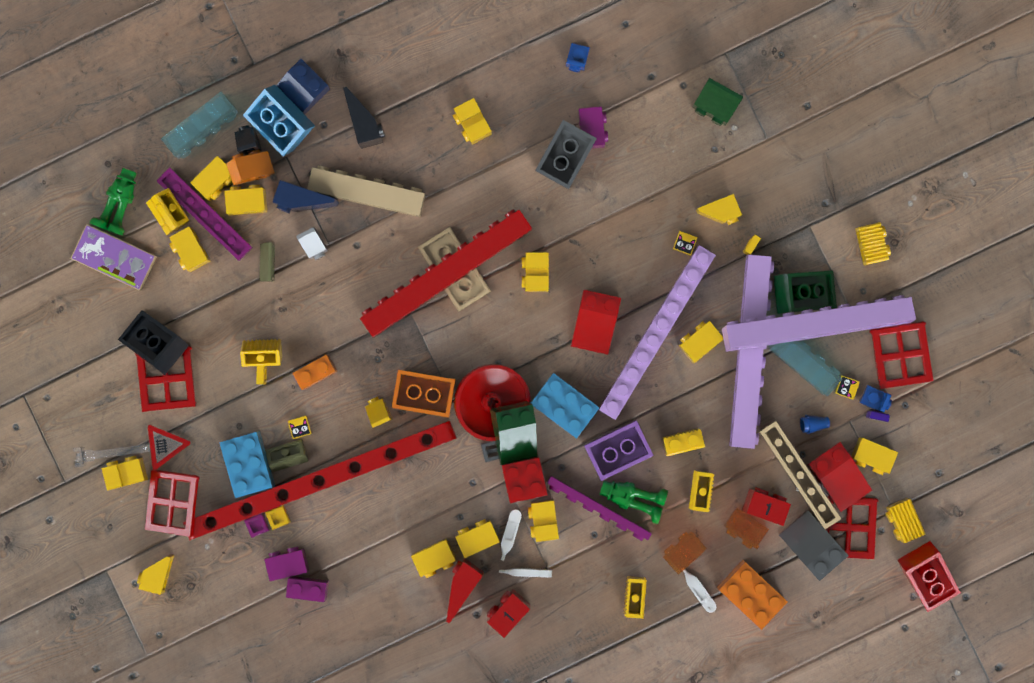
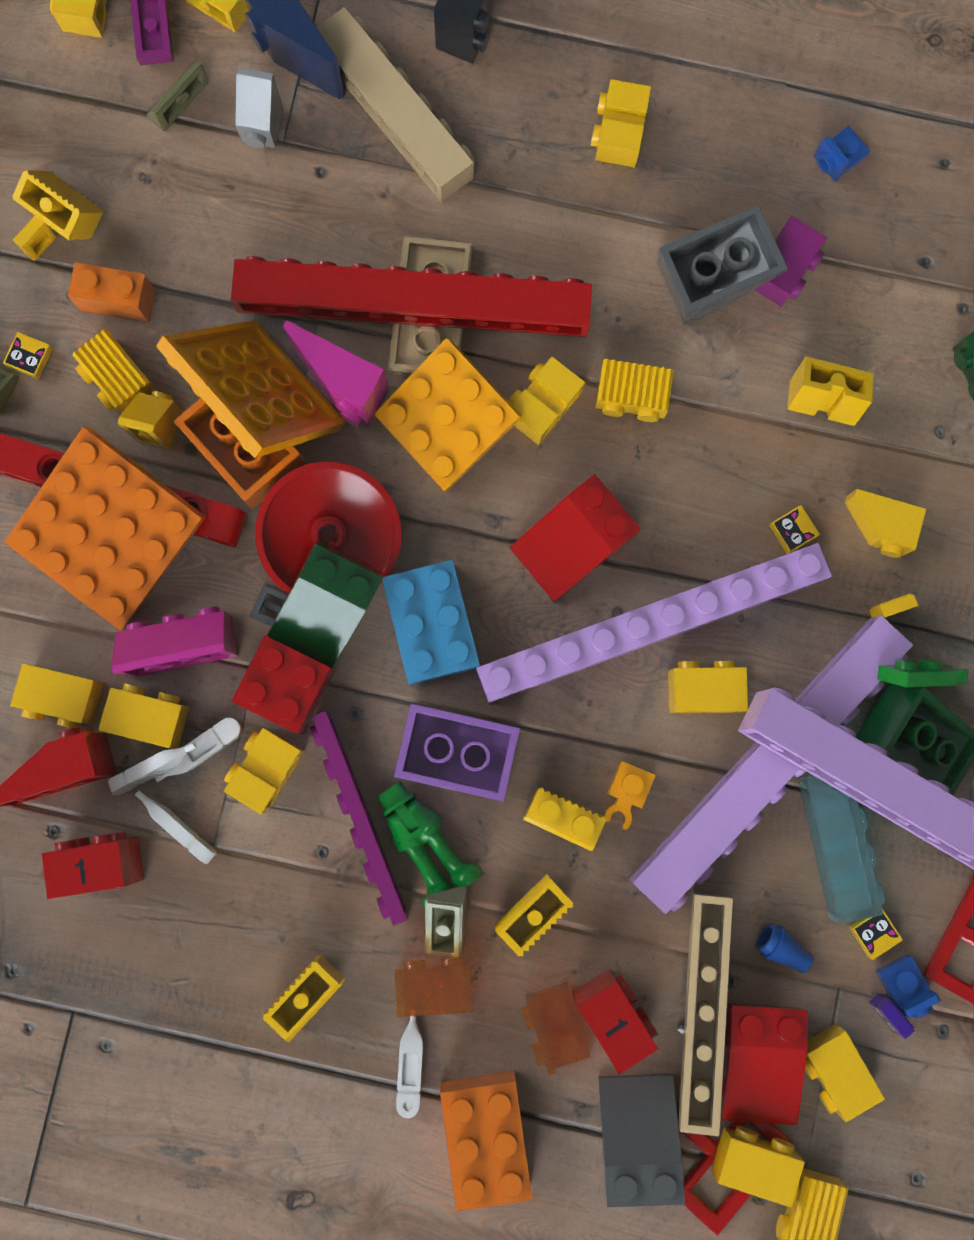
camera: 30 degrees right, 5 degrees down
none -> orange plate [4,426,206,631]
none -> yellow brick [72,328,157,414]
none -> white piece [108,742,197,795]
none -> dark pink slope [111,607,239,678]
none -> light orange plate [156,320,346,458]
none -> dark pink slope [283,320,389,427]
none -> light orange plate [374,338,522,492]
none -> olive slope [425,886,467,958]
none -> yellow brick [595,359,674,422]
none -> light orange plate [603,761,656,830]
none -> yellow brick [711,1126,805,1208]
none -> yellow brick [787,356,874,426]
none -> green plate [877,659,969,687]

